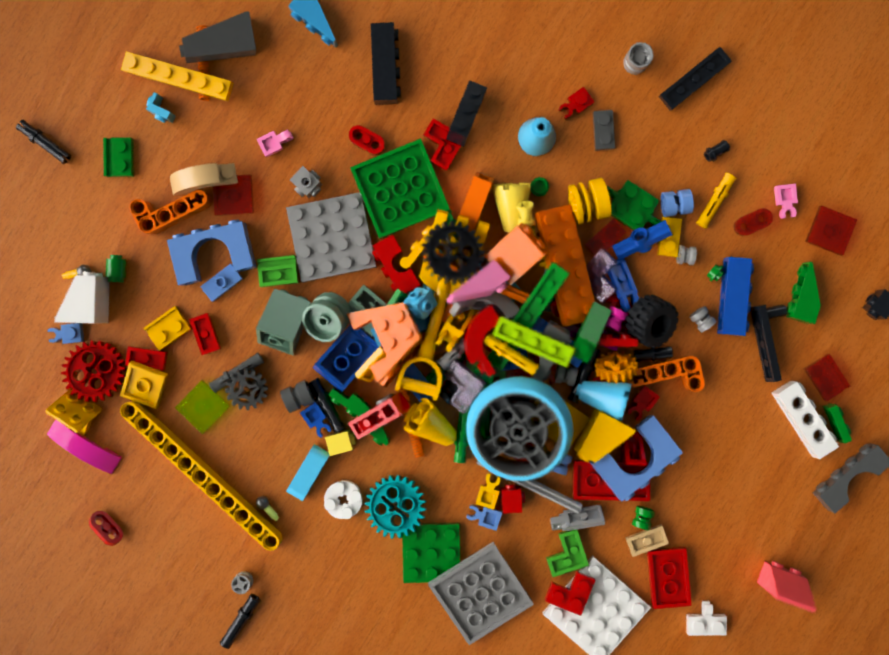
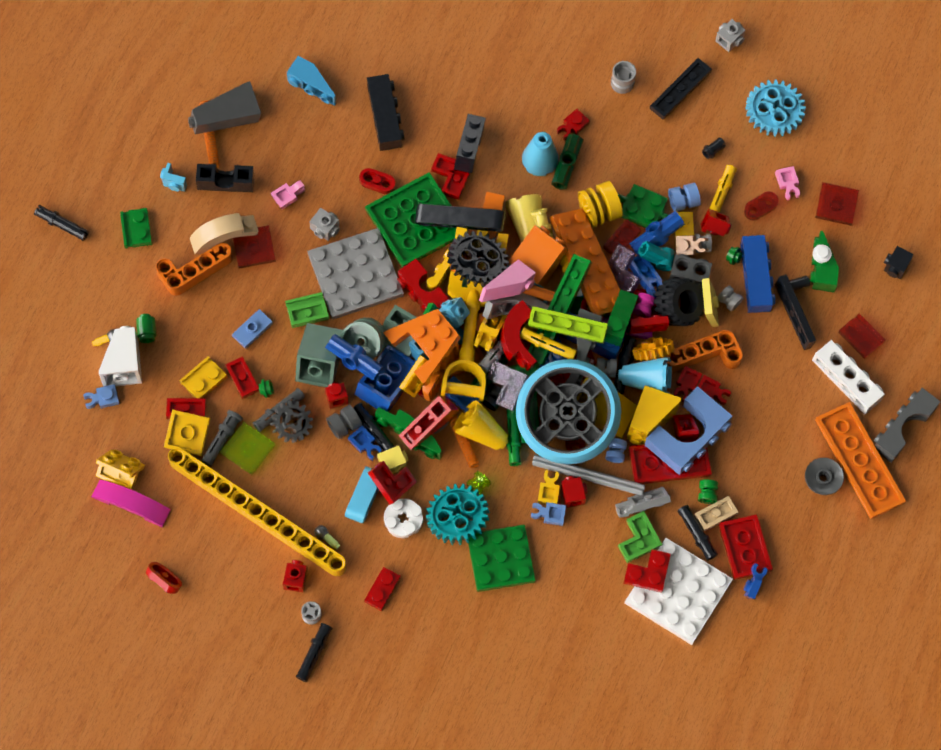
camera: 10 degrees left, 20 degrees down
red gear [61,340,127,403] -> none
yellow plate [121,52,234,101] -> none
medium blue arch [167,219,257,286] -> none
light grey plate [428,542,534,645] -> none
green plate [530,177,549,197] -> none
dark grey plate [593,110,615,151] -> none
black axle [633,347,673,362] -> none
white plate [686,601,727,636] -> none
coral slope [757,561,816,613] -> none
green plate [823,403,852,443] -> none
none -> black arch [196,164,255,193]
none -> dark grey pin [201,410,243,467]
none -> green plate [259,379,274,398]
none -> red brick [283,560,307,592]
none -> blue piece [325,334,383,380]
none -> red brick [325,382,348,409]
none -> red plate [364,567,401,611]
none -> red plate [368,461,417,505]
none -> black beam [415,204,506,232]
none -> clear neon green wheel [466,471,491,495]
none -> dark green piece [551,134,584,190]
none -> teal piece [638,241,675,271]
none -> dark grey brick [669,254,712,289]
none -> plate [676,235,708,255]
none -> black pin [677,505,718,561]
none -> red plate [698,375,731,405]
none -> red brick [700,208,731,237]
none -> light yellow plate [702,278,719,327]
none -> light grey brick [715,19,745,52]
none -> blue plate [743,563,767,599]
none -> medium azure gear [745,79,806,137]
none -> dark grey dish [805,458,844,495]
none -> white plate [812,245,832,263]
none -> orange plate [815,402,906,519]

